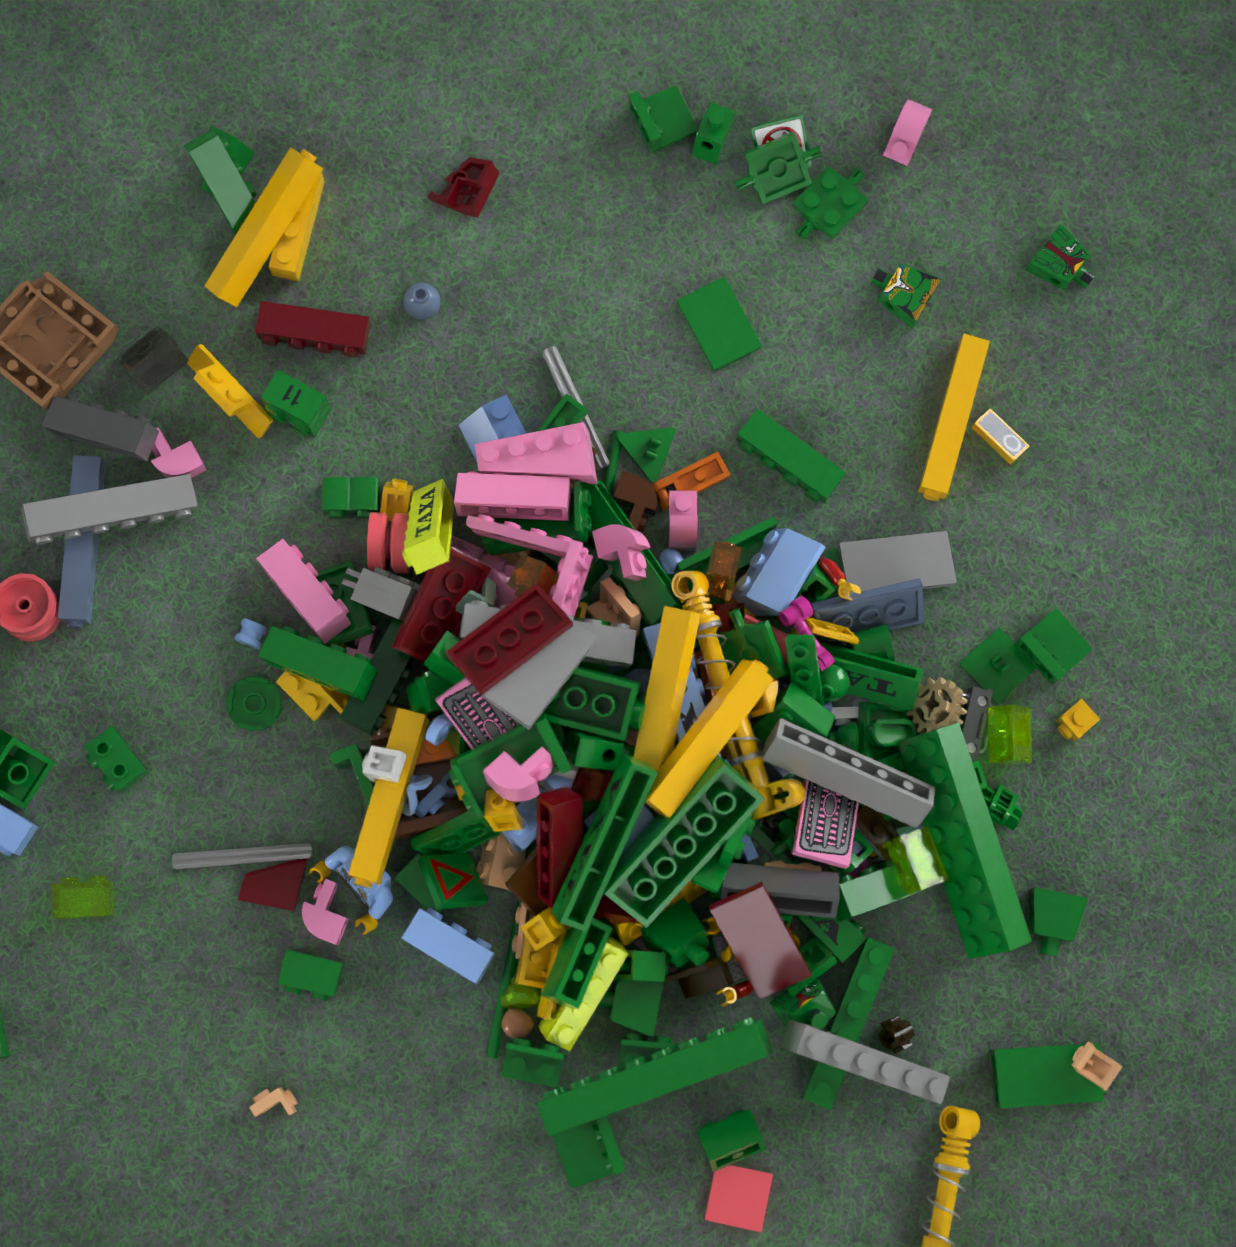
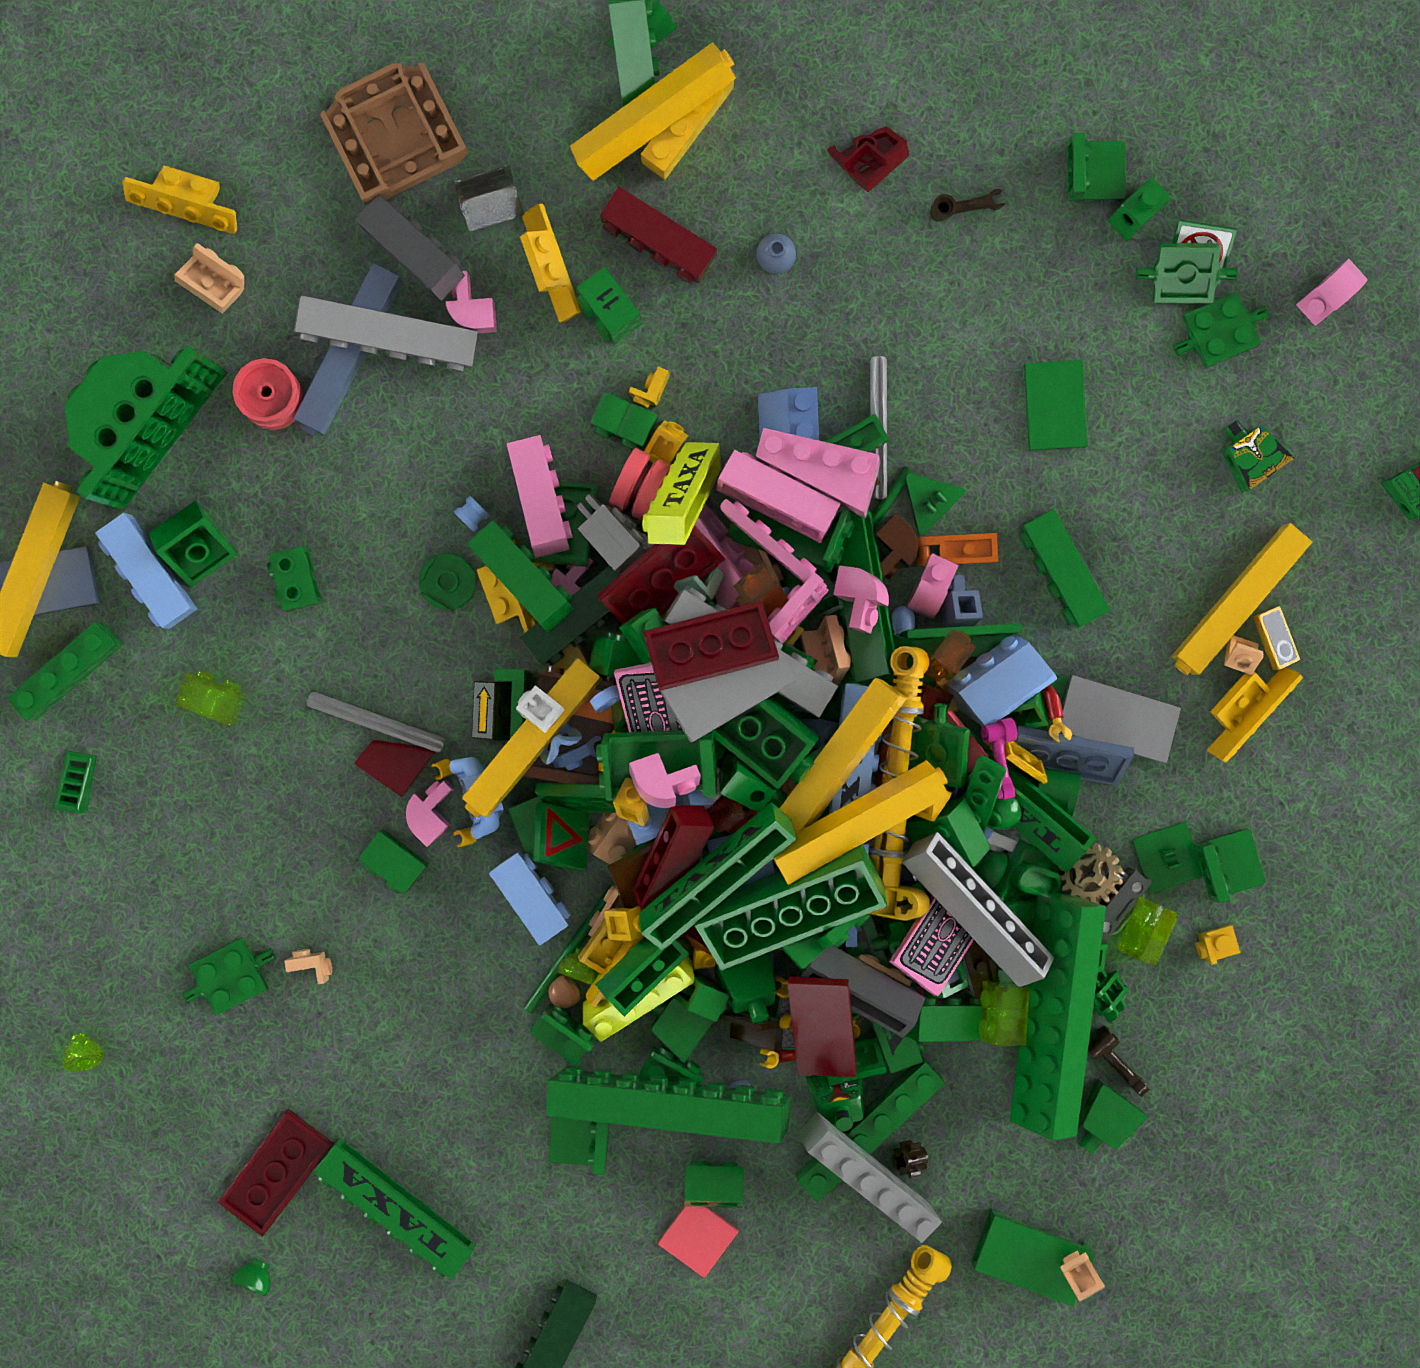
camera: 20 degrees right, 10 degrees up
none -> green plate [182,937,276,1016]
none -> panel [472,681,512,740]
none -> yellow bracket [629,366,670,409]
none -> dark brown brick [930,189,1005,222]
none -> sand blue brick [940,575,983,628]
none -> dark brown brick [1088,1025,1150,1097]
none -> yellow bracket [1207,667,1303,762]
none -> light nougat bracket [1224,635,1263,675]

